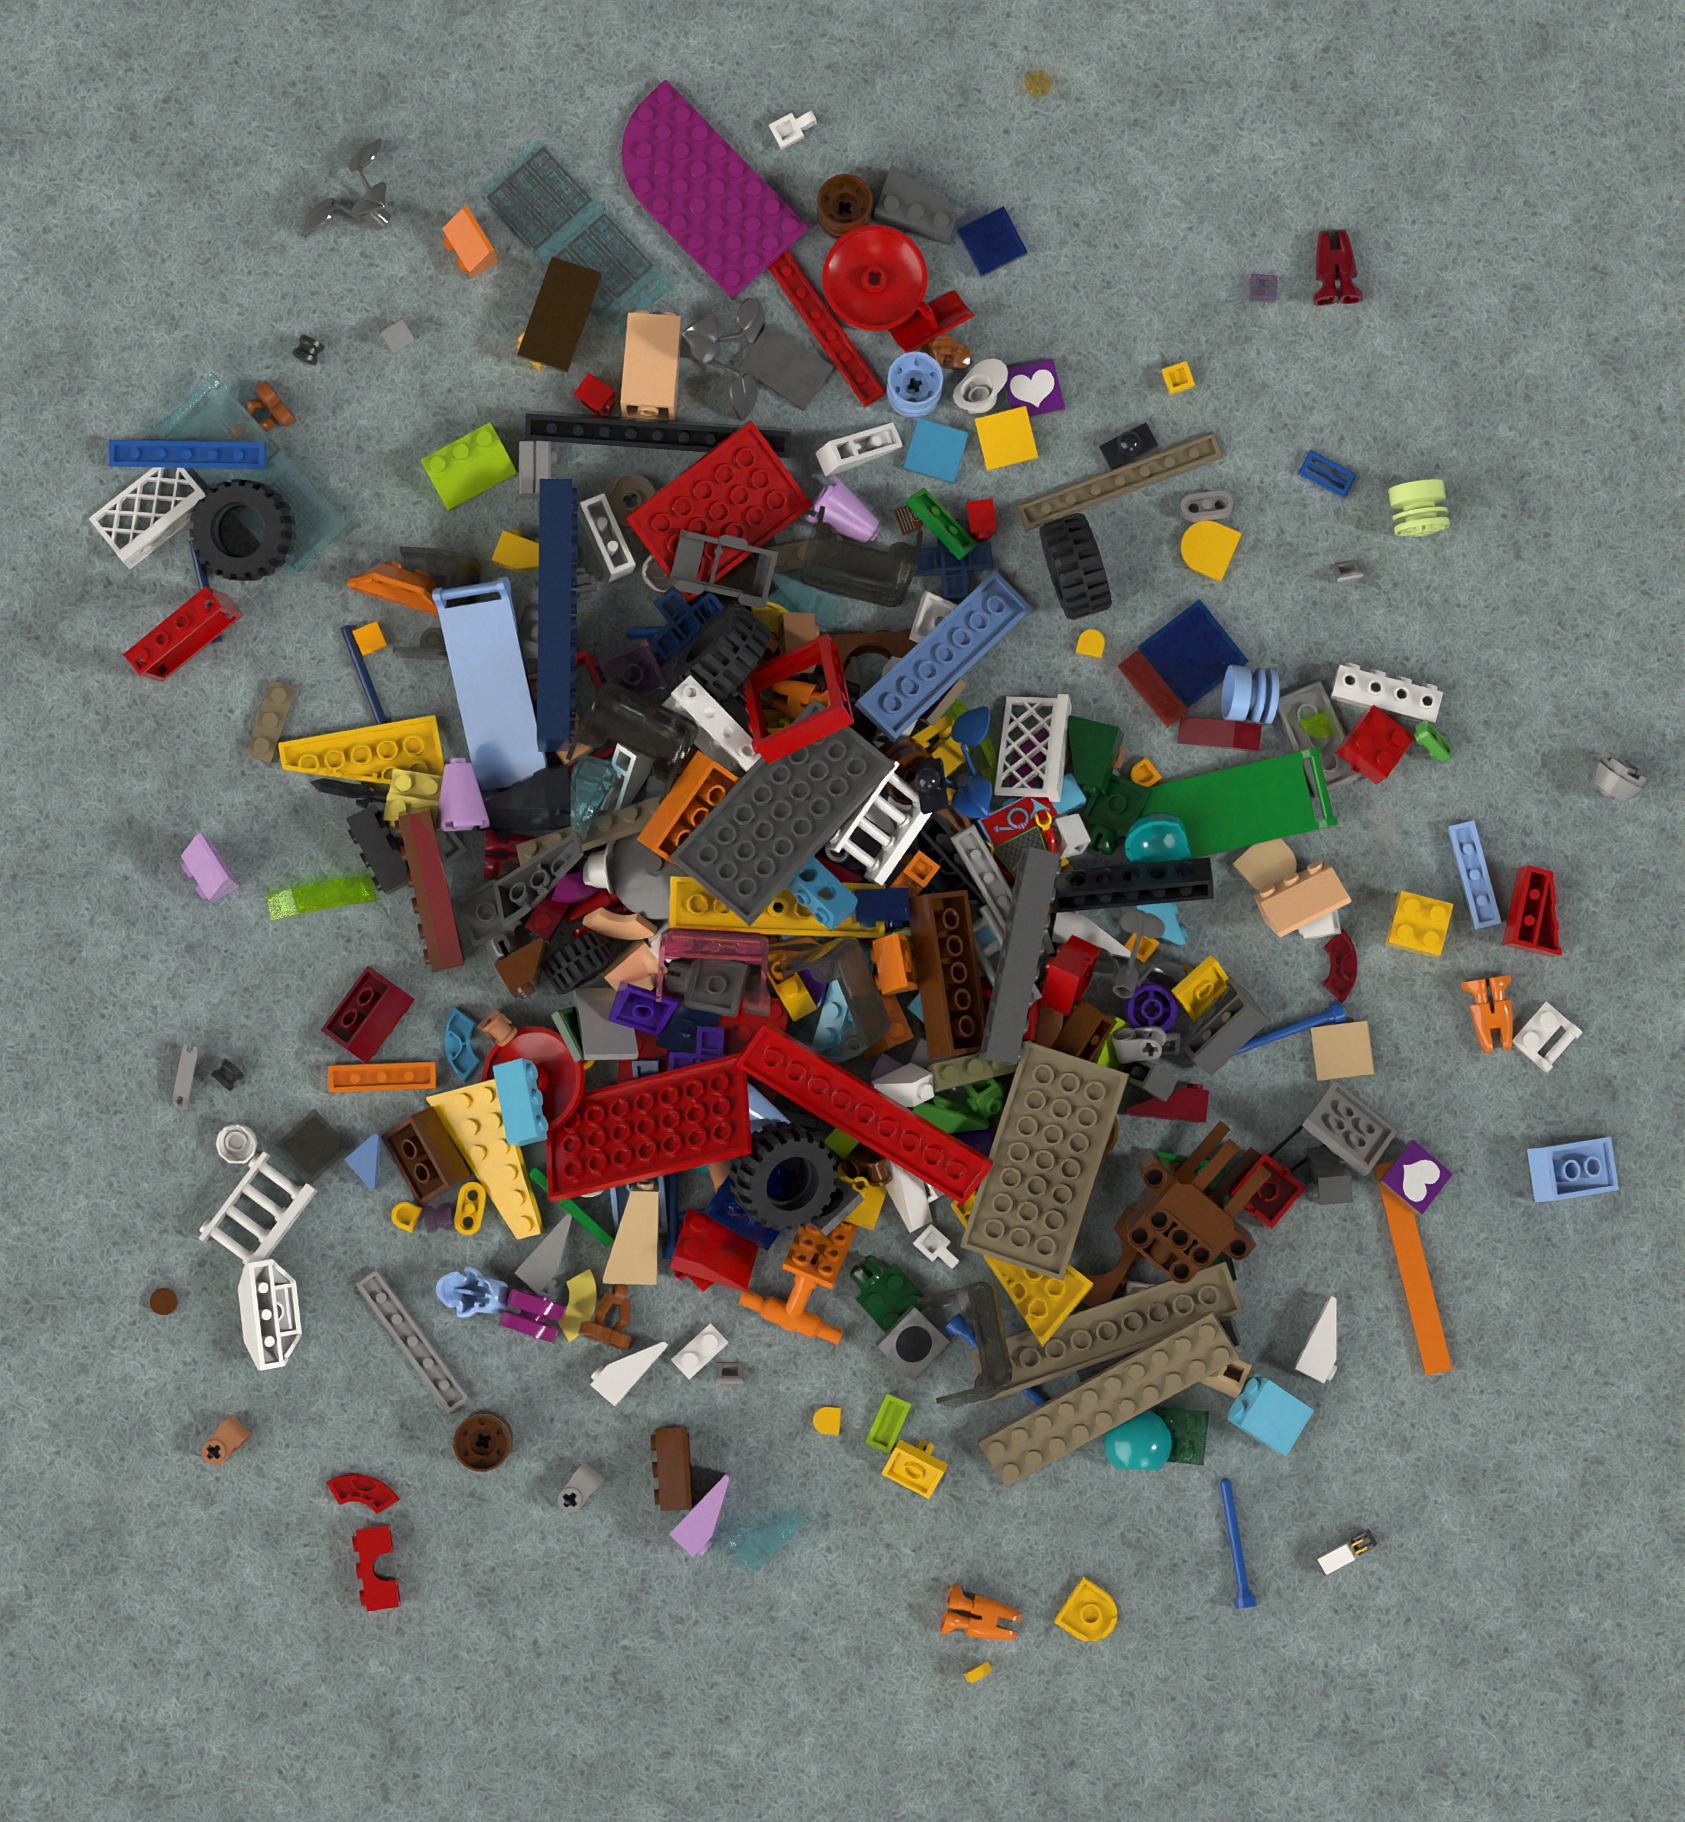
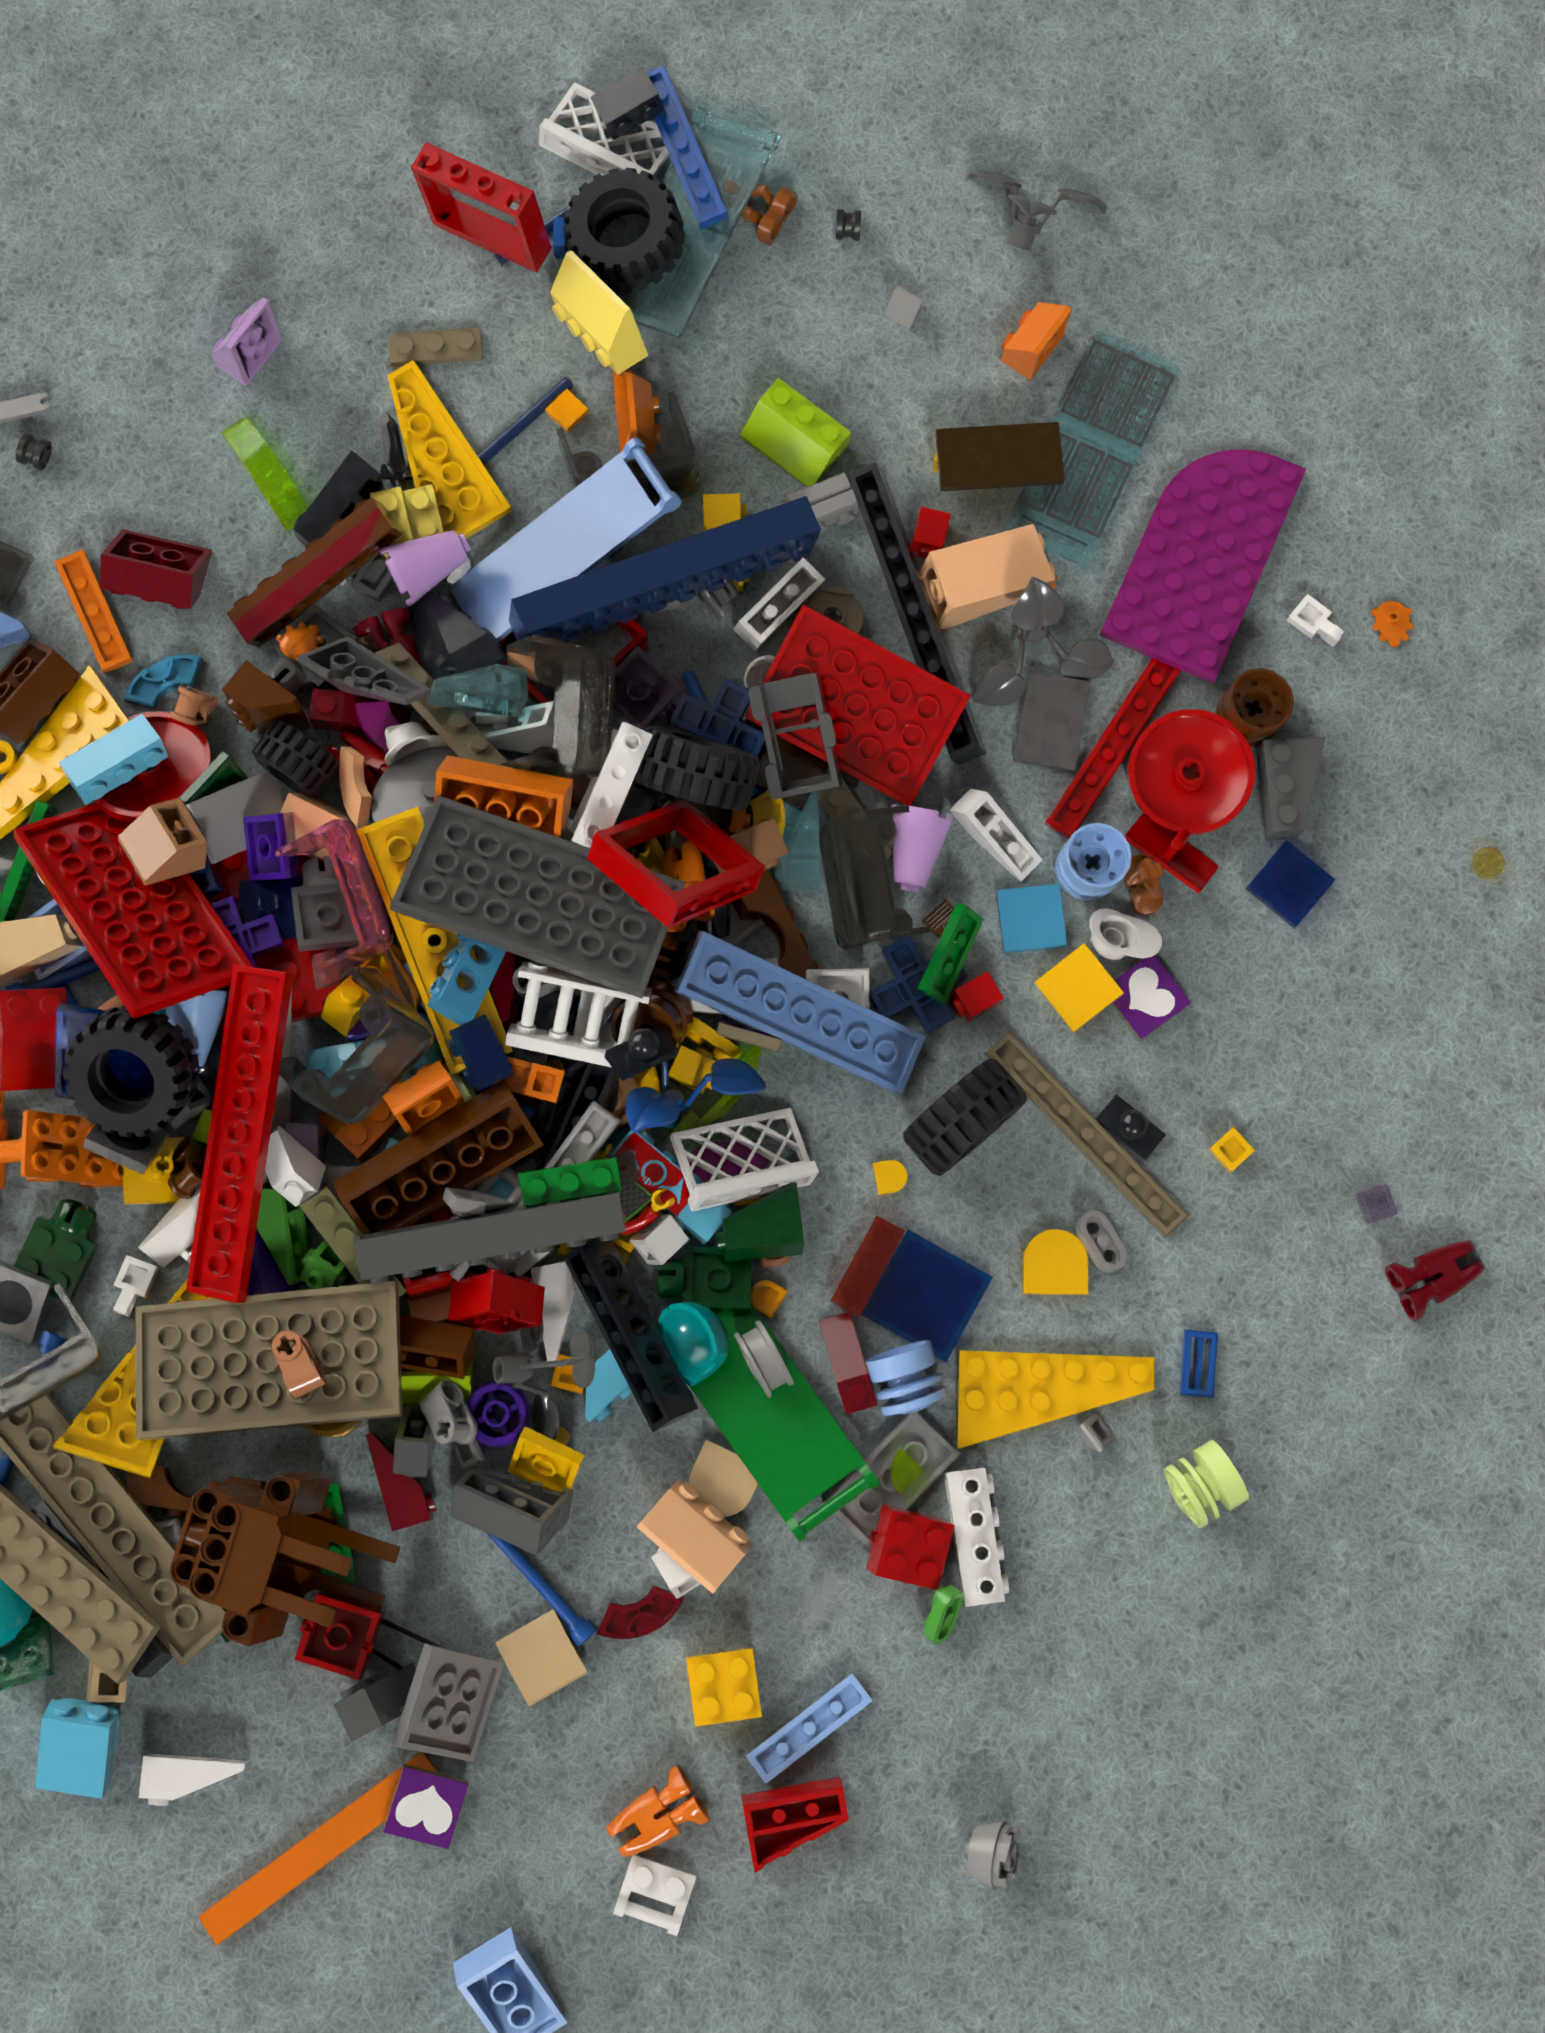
camera: 60 degrees right, 5 degrees down
none -> medium nougat slope [118,798,207,885]
none -> nougat piece [272,1330,327,1399]
none -> orange piece [276,622,324,661]
none -> light grey plate [443,1187,512,1217]
none -> green plate [518,1156,623,1206]
none -> light yellow slope [550,250,649,375]
none -> blue tile [553,217,567,259]
none -> brick [590,66,665,140]
none -> clear smoke plate [607,1151,641,1183]
none -> light grey wheel [733,1320,794,1398]
none -> yellow wing [956,1350,1155,1449]
none -> orange piece [1371,601,1414,647]

